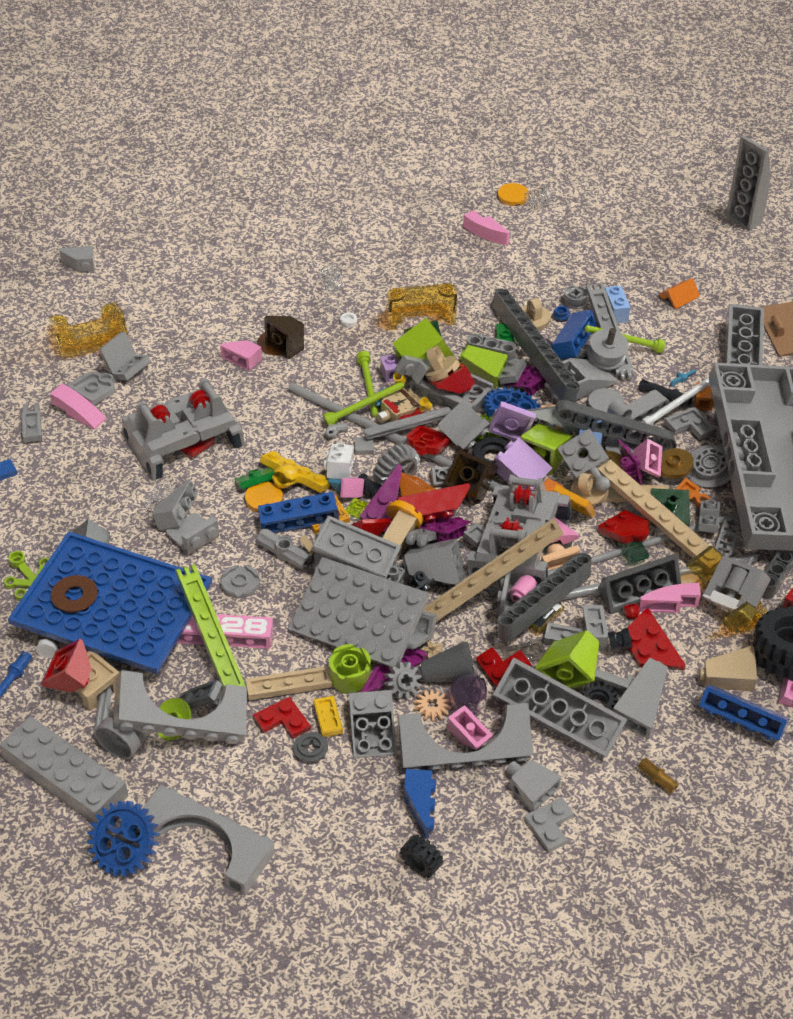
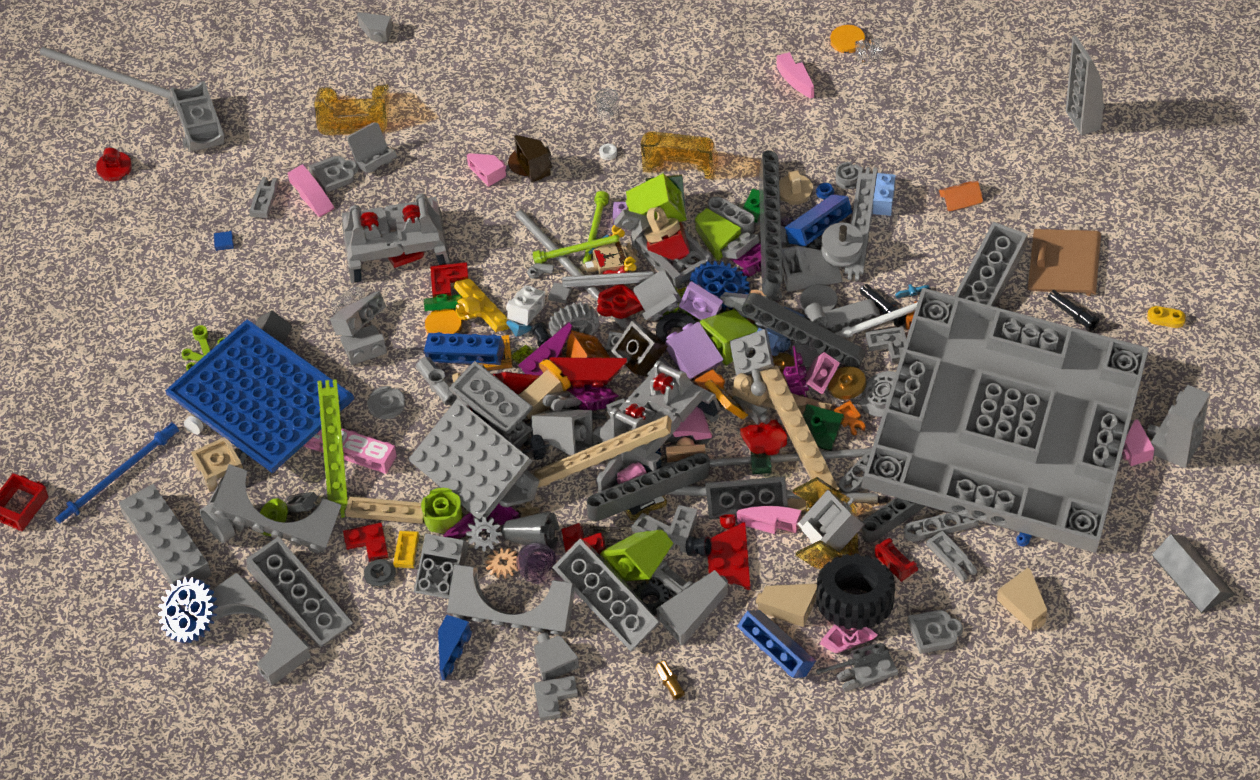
camera: 25 degrees right, 5 degrees up
red slope [40,639,92,692] -> none
reddish brown gear [51,575,98,613] -> none
bright pink slope [340,477,364,498] -> none
black tyre [400,835,443,878] -> none
bright pink slope [448,705,493,750] -> none
lime piece [584,325,665,354] -> none
light grey slope [698,500,720,533] -> none
none -> light grey slope [246,536,353,648]
none -> red plate [430,262,469,298]
none -> dark grey piece [732,396,770,425]

